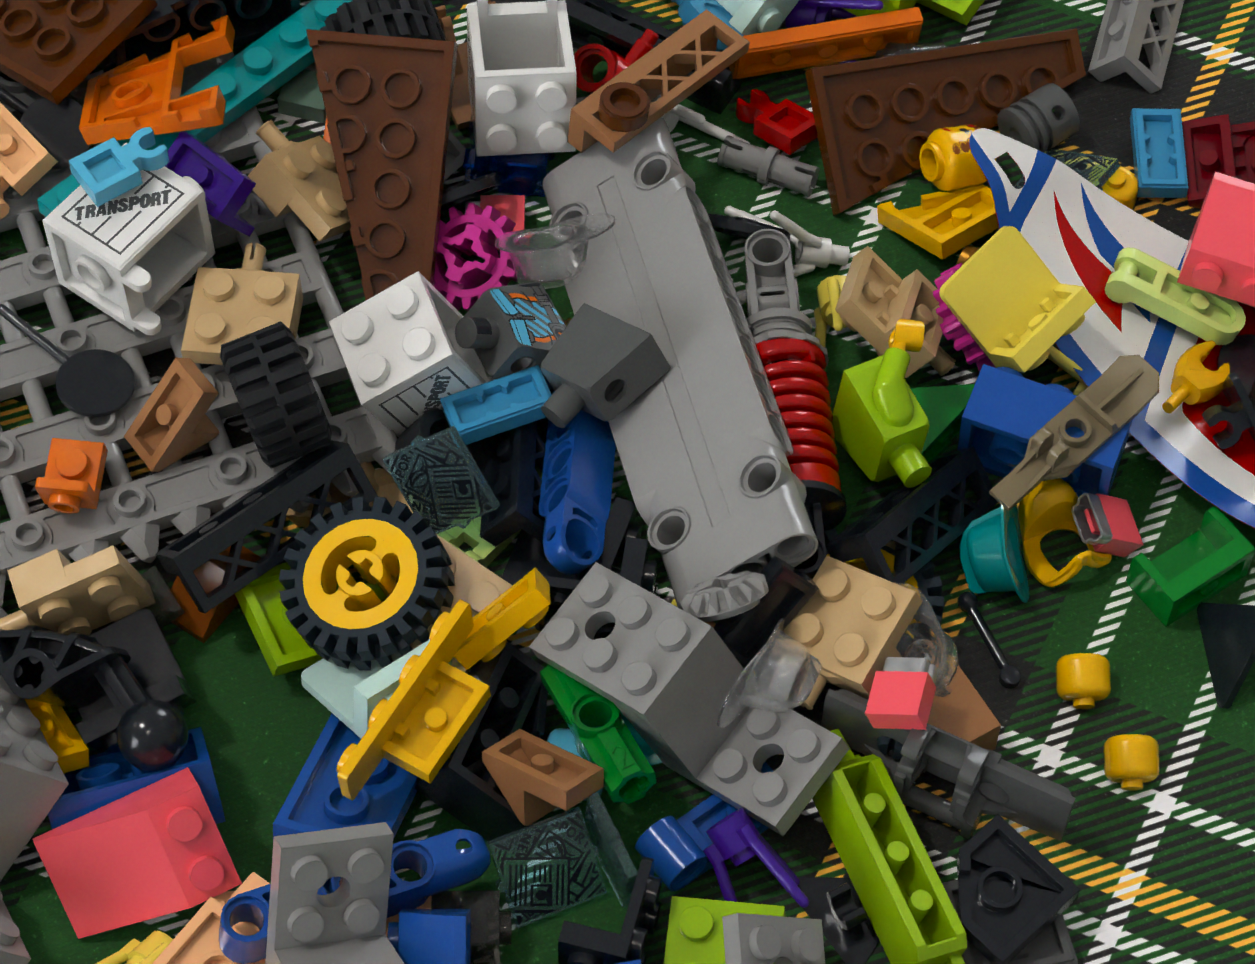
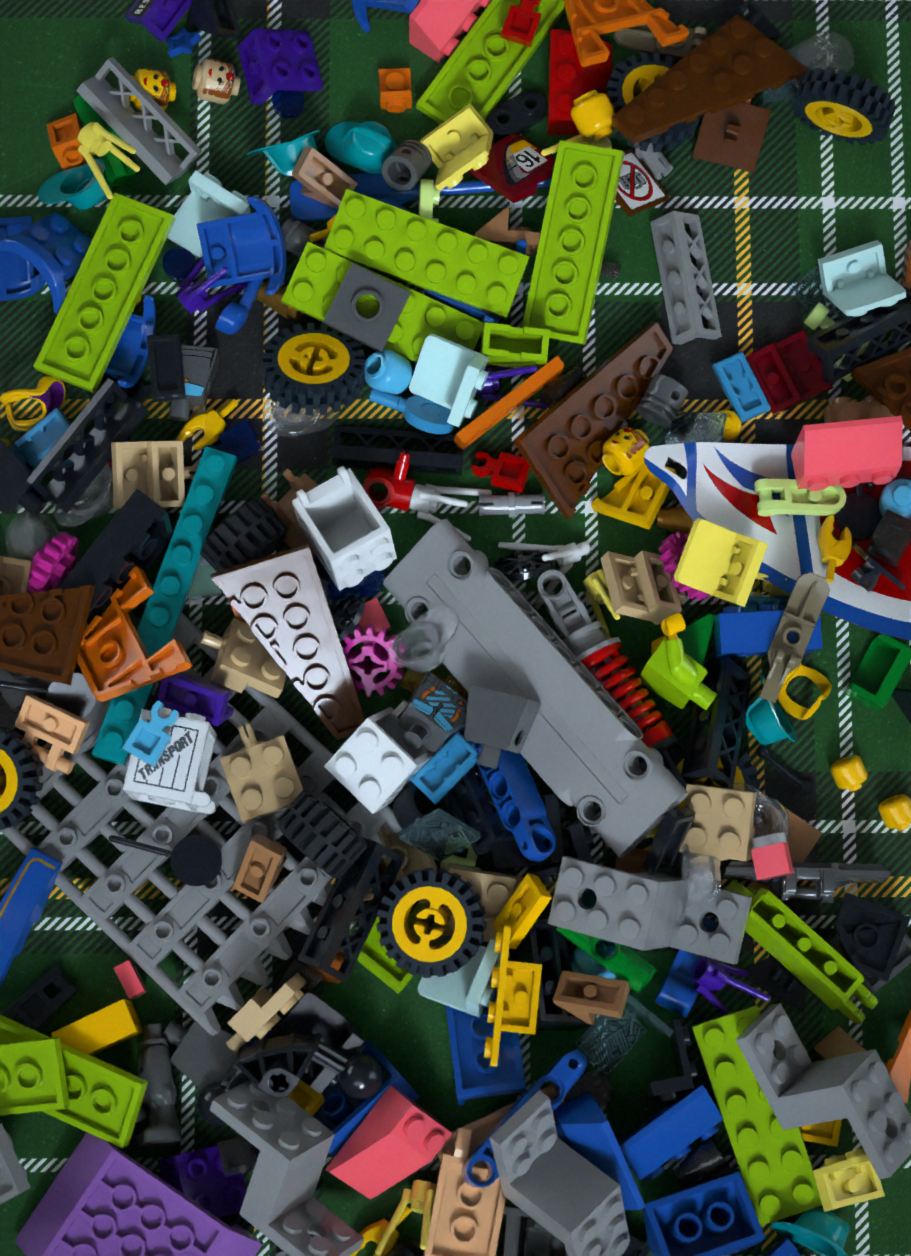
camera: 30 degrees left, 20 degrees up
orange bracket [35,438,108,514] -> none
medium nougat fence [567,9,750,153] -> none
reddish brown tile [598,82,650,132] -> none
light grey gear [680,570,769,622] -> none
coral piece [1071,493,1143,558] -> none

